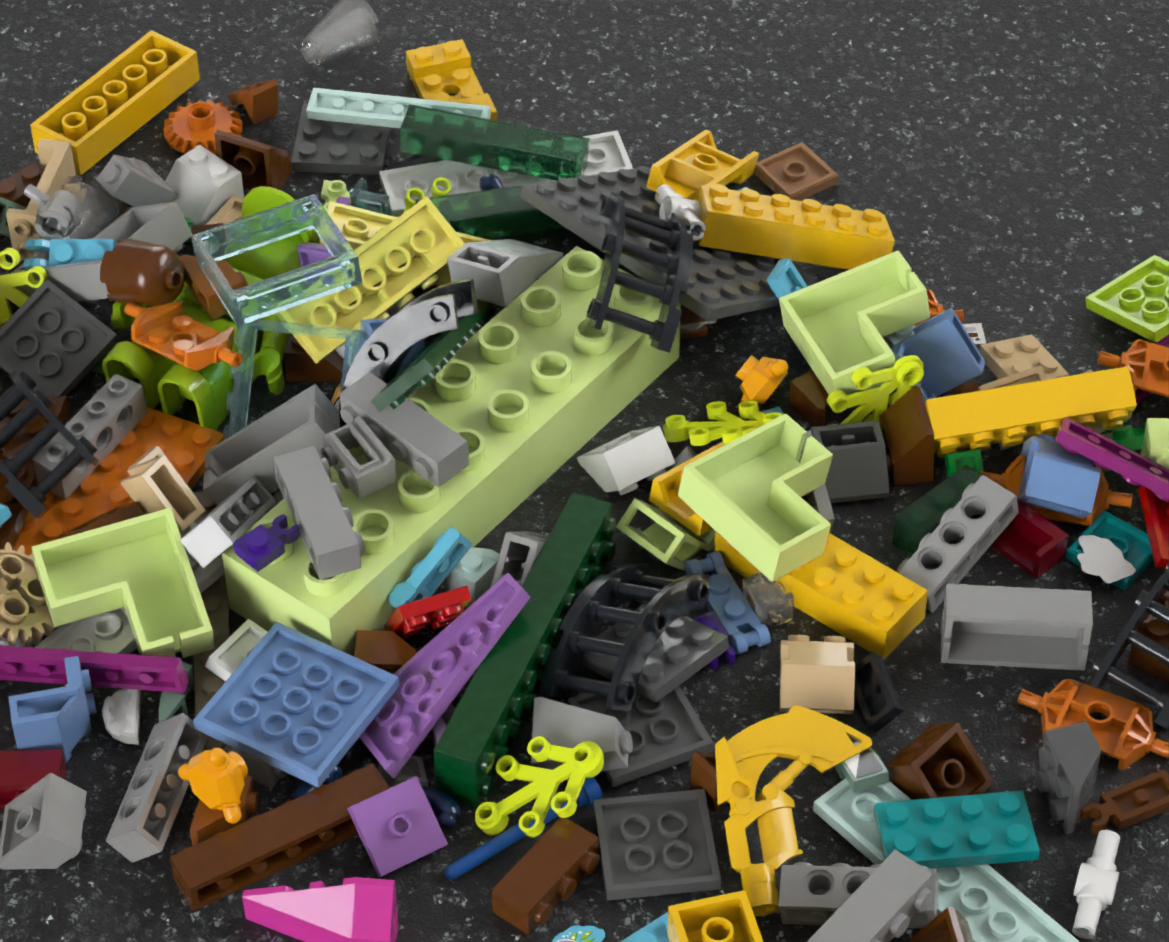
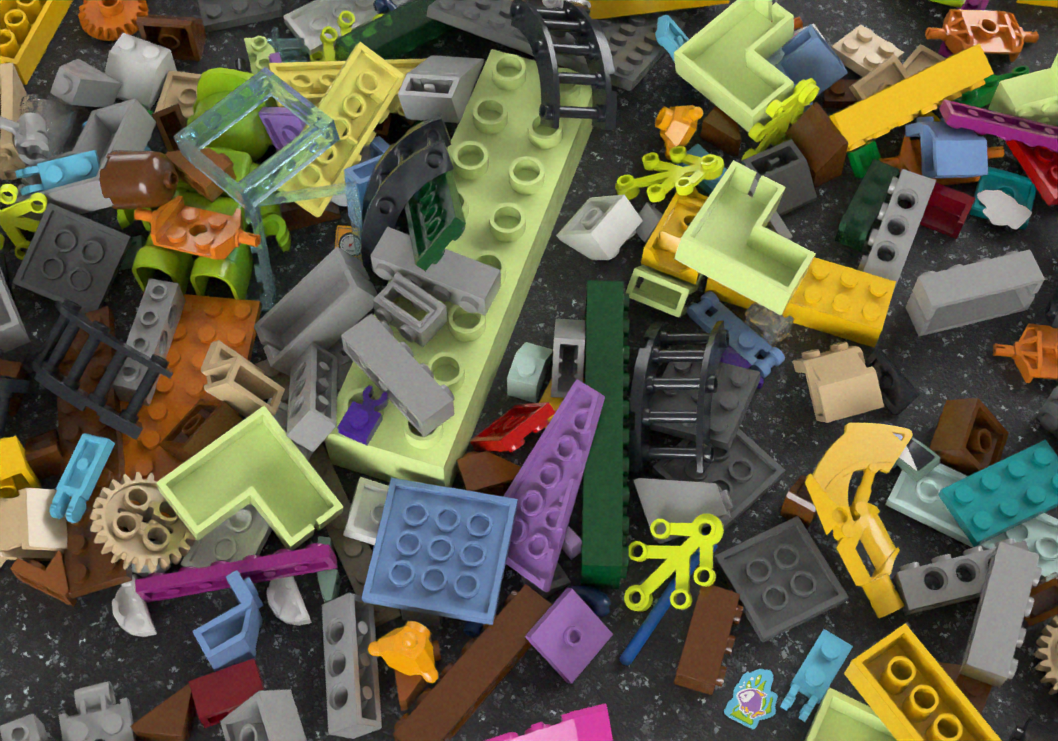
camera: 20 degrees left, 15 degrees up
medium azure hinge [388,526,472,609] -> none

